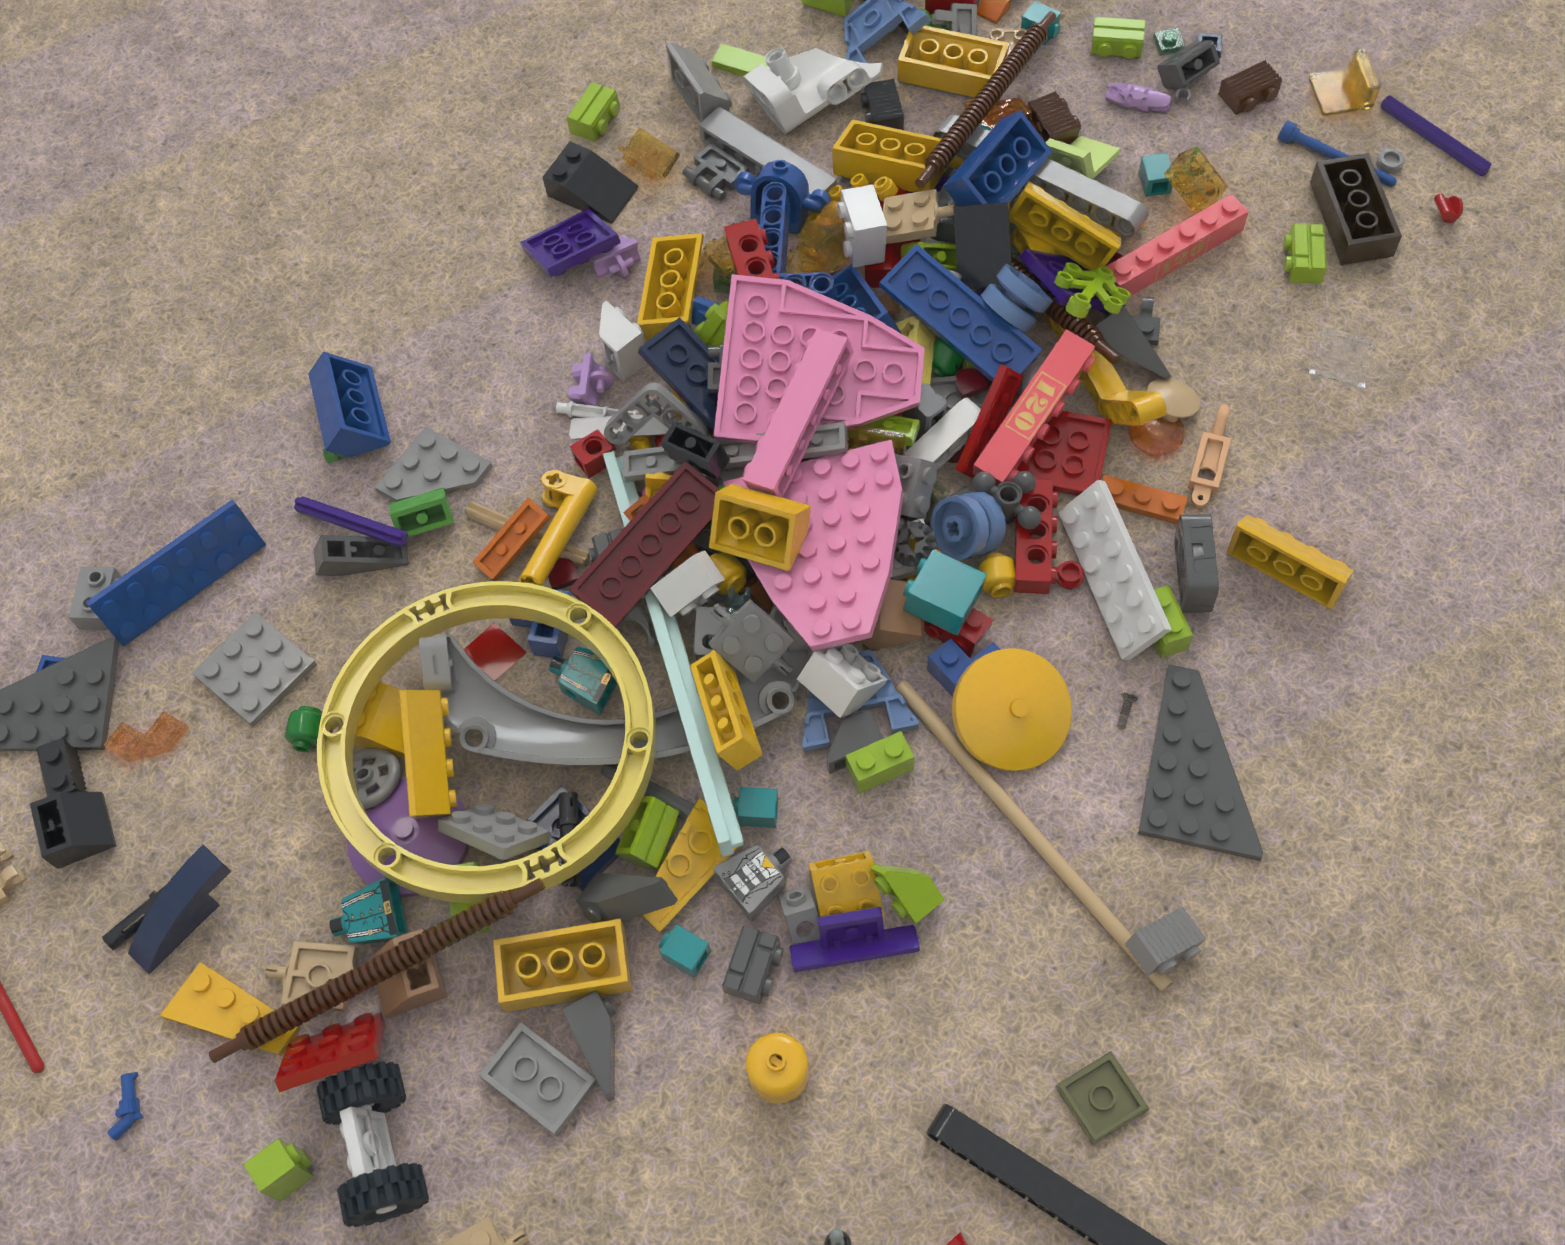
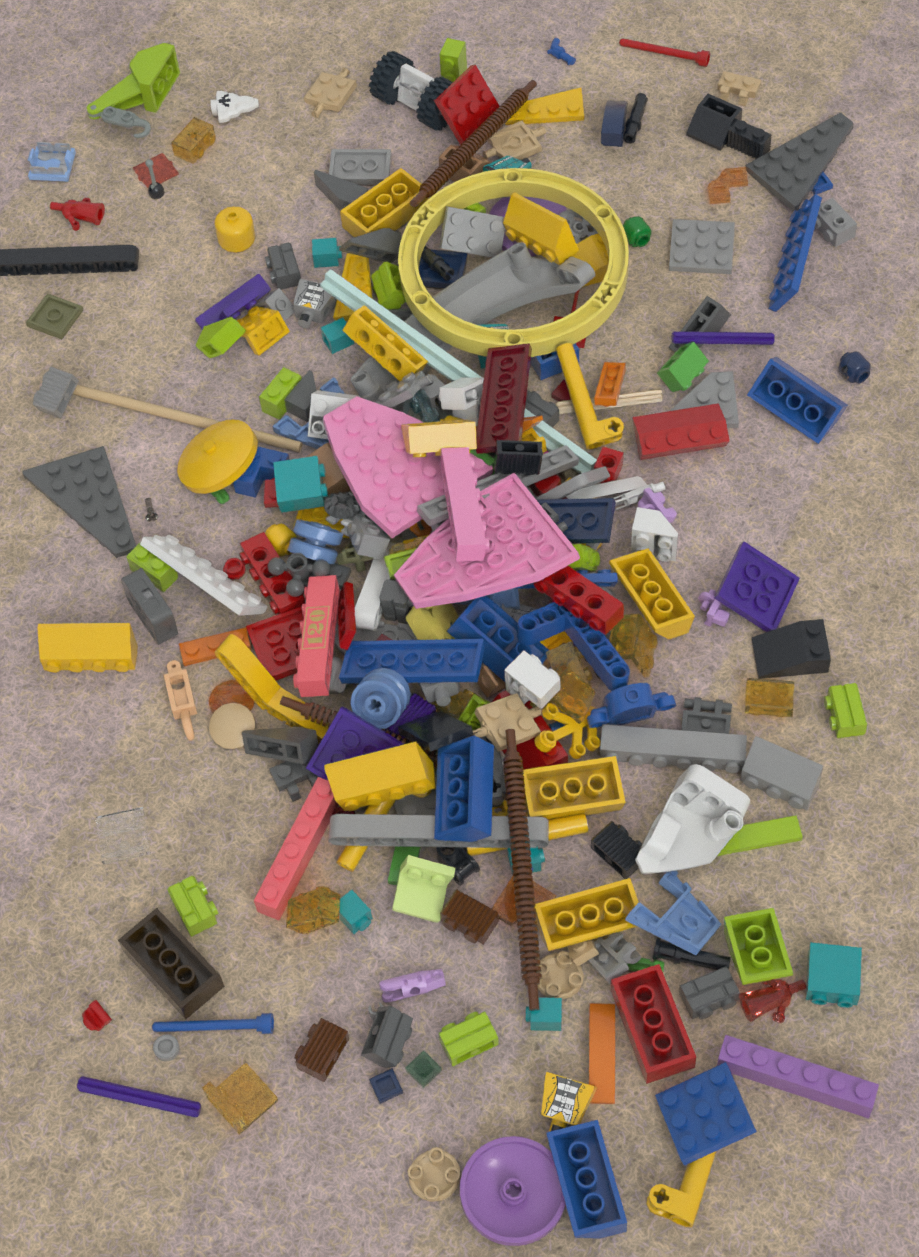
camera: 145 degrees right, 5 degrees down
lime plant [1054,263,1131,318] -> none
none -> red slope [632,403,730,460]
none -> dark blue head [838,351,871,384]

